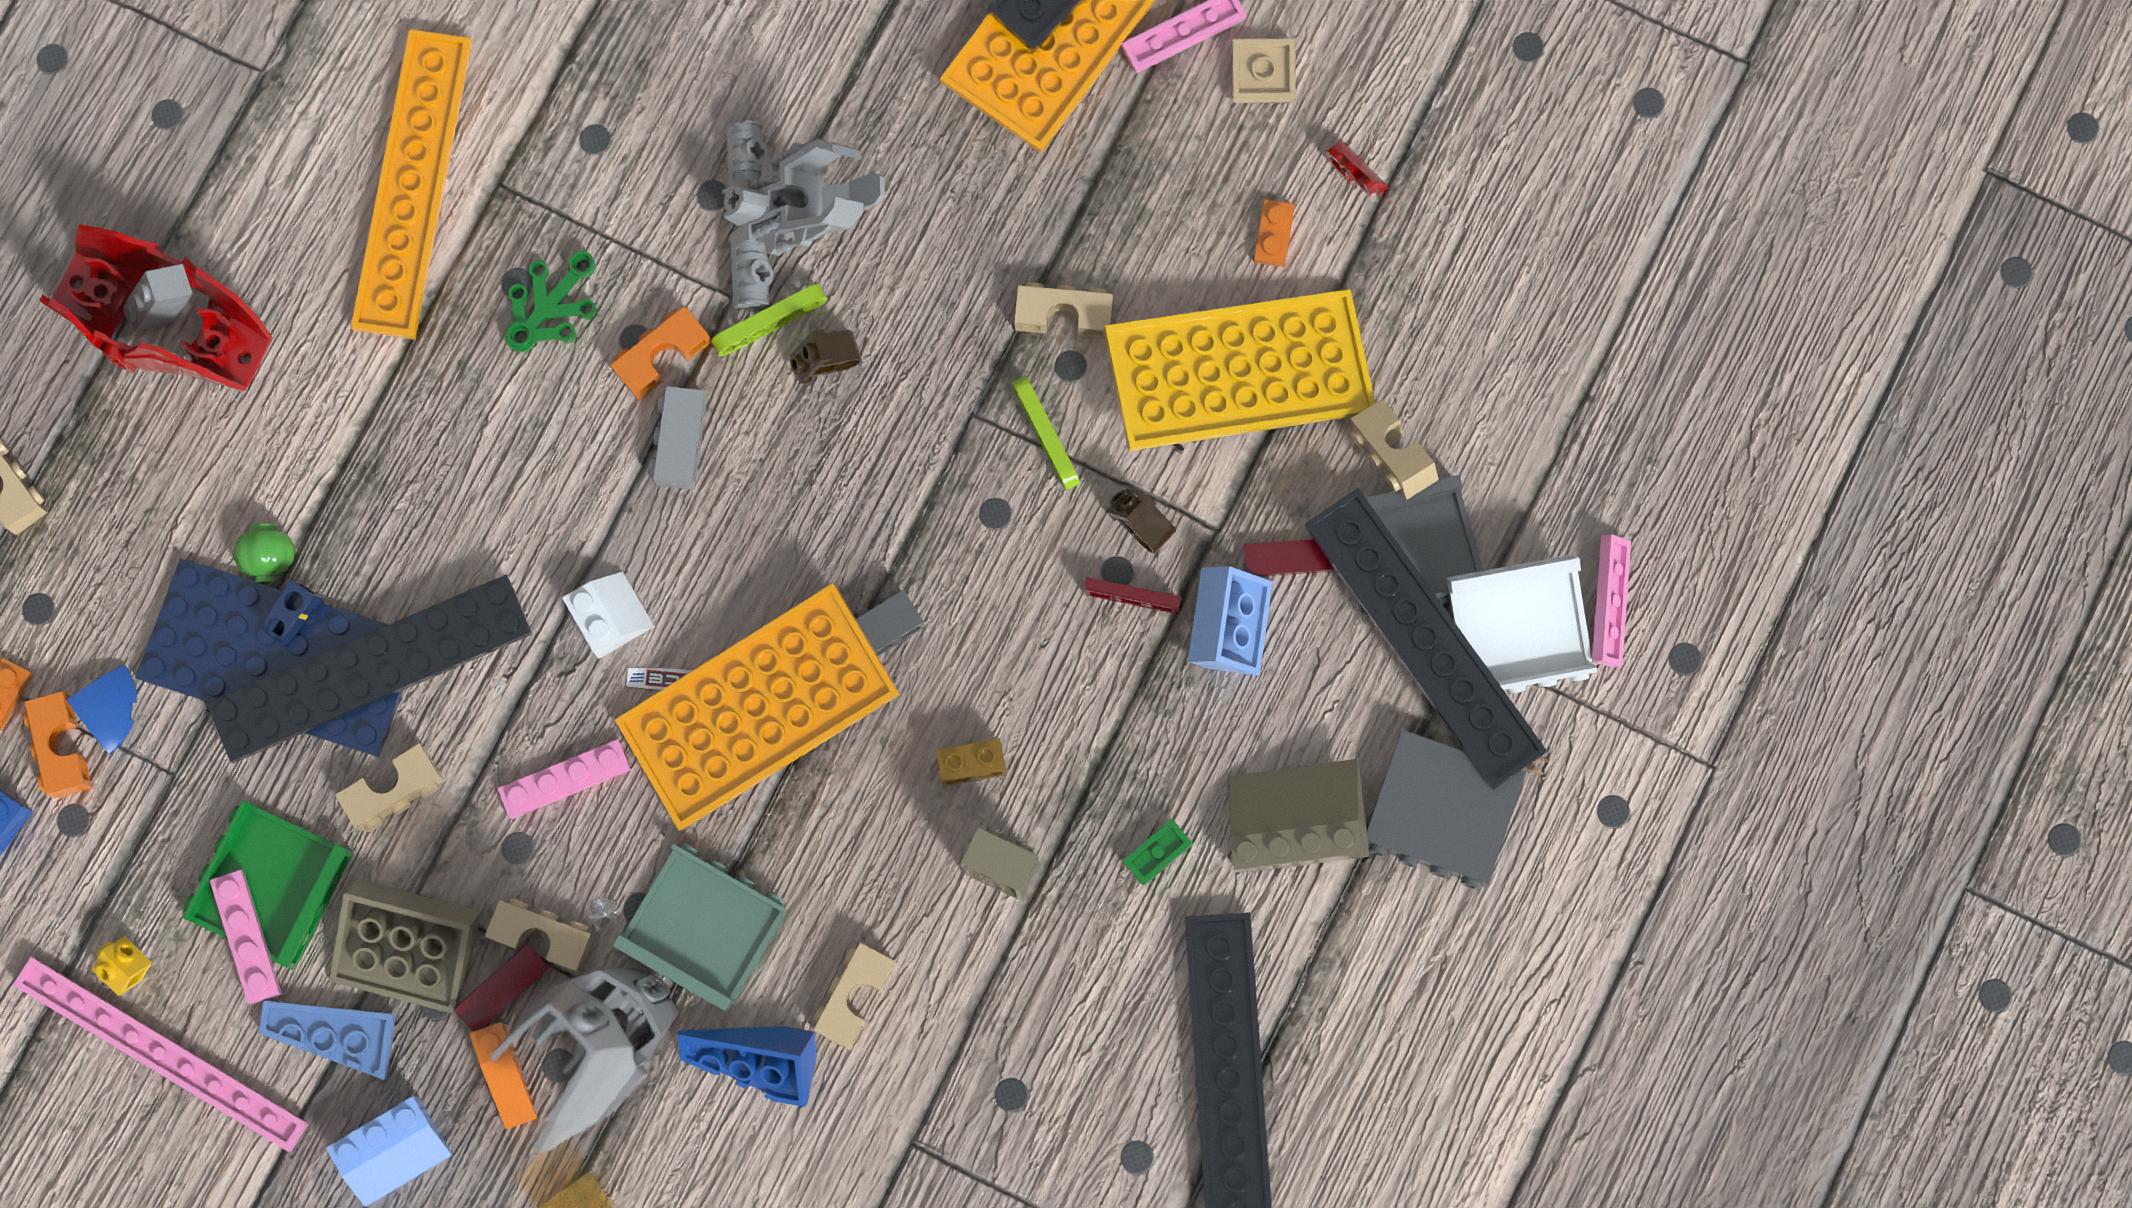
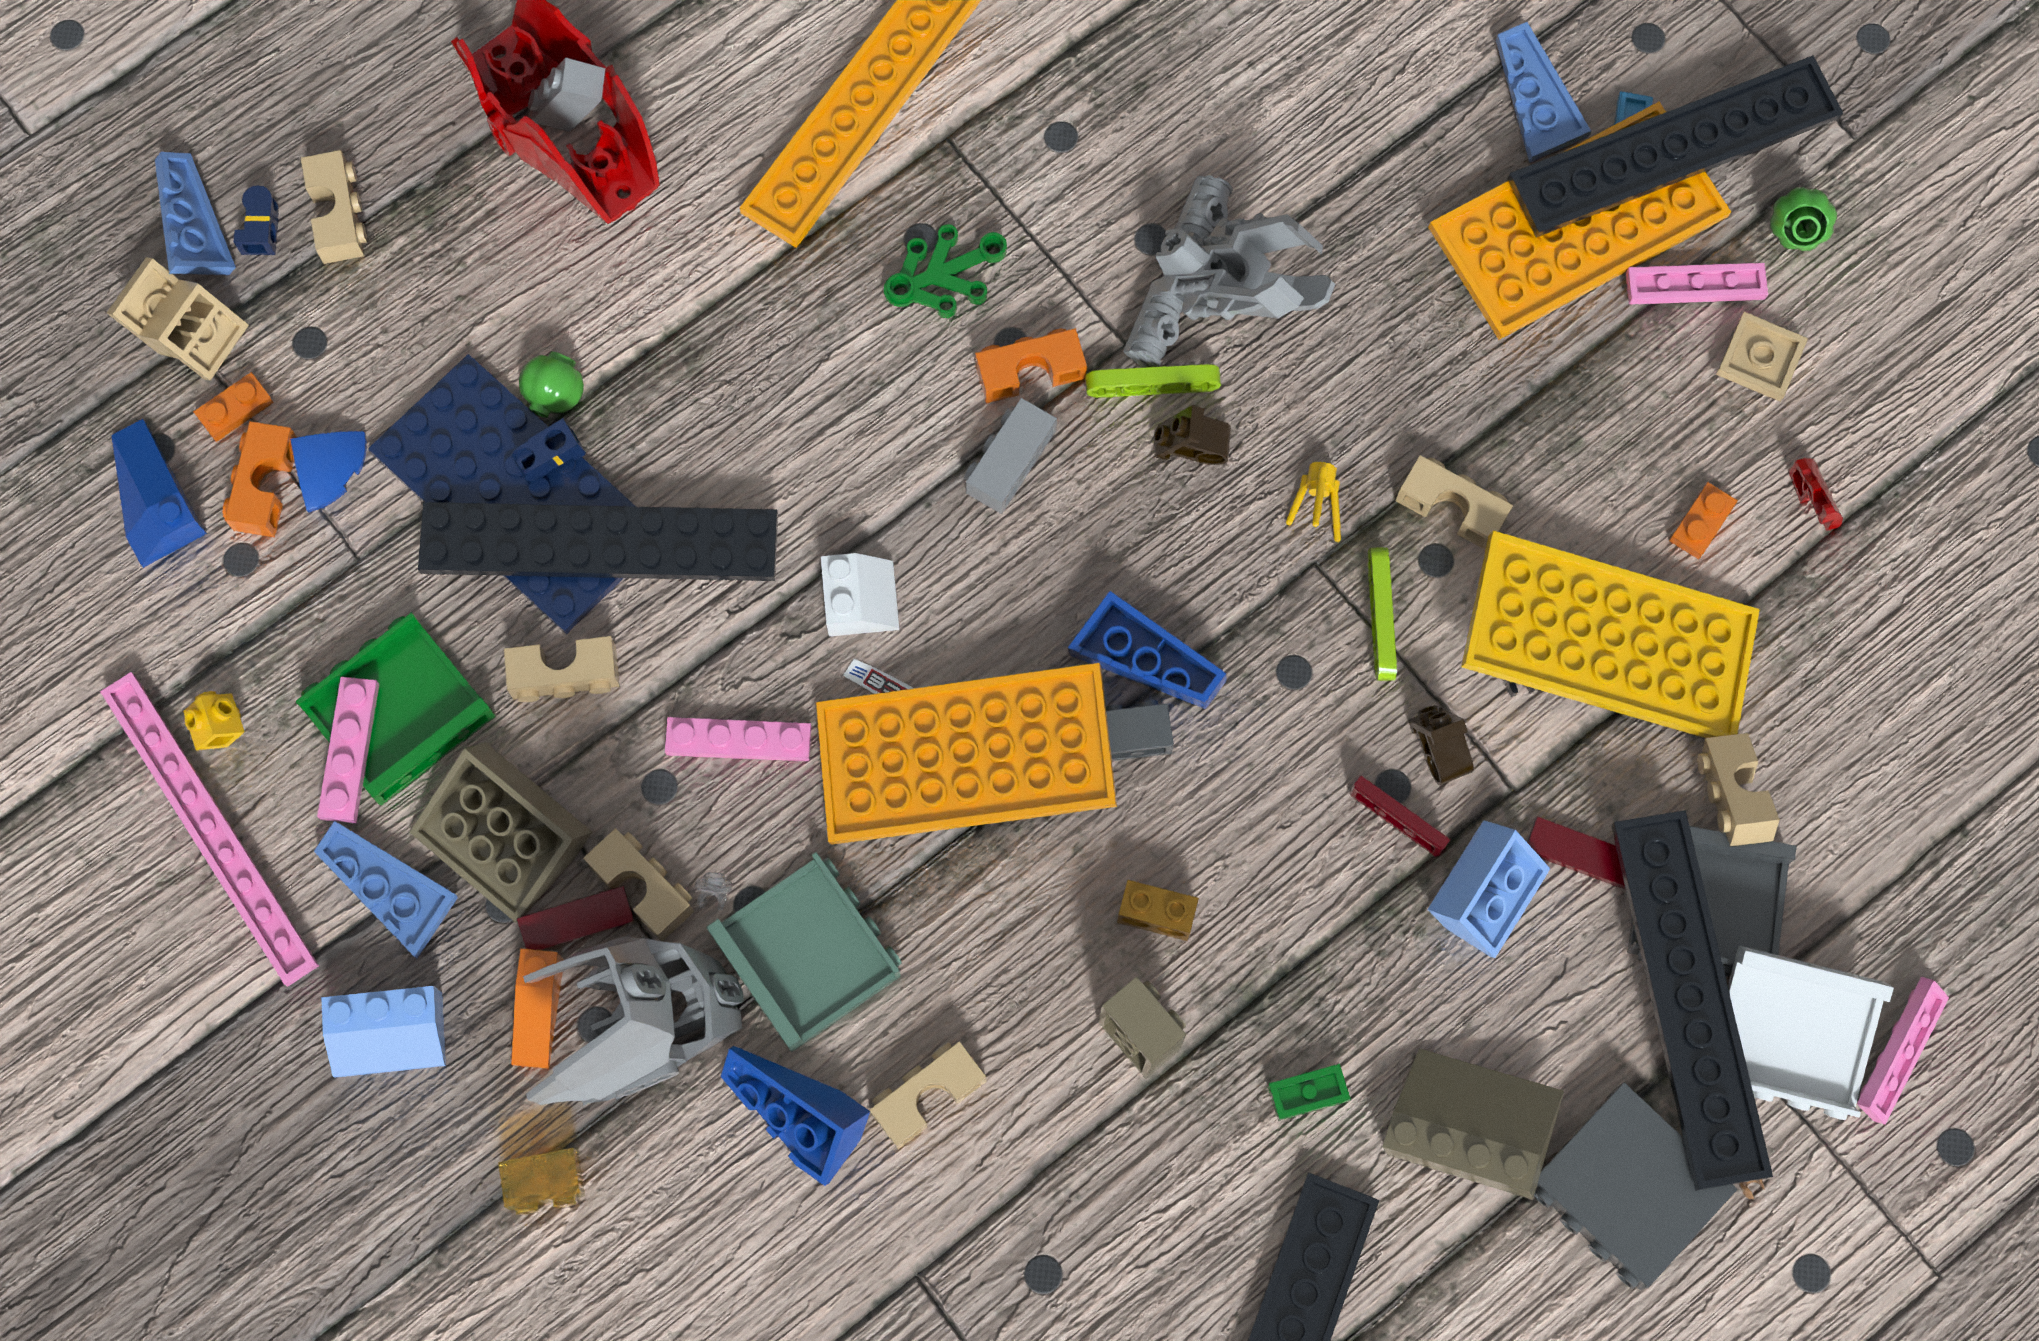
camera: 20 degrees right, 5 degrees down
none -> blue wedge [1068,591,1227,709]
none -> yellow plant [1286,462,1341,542]

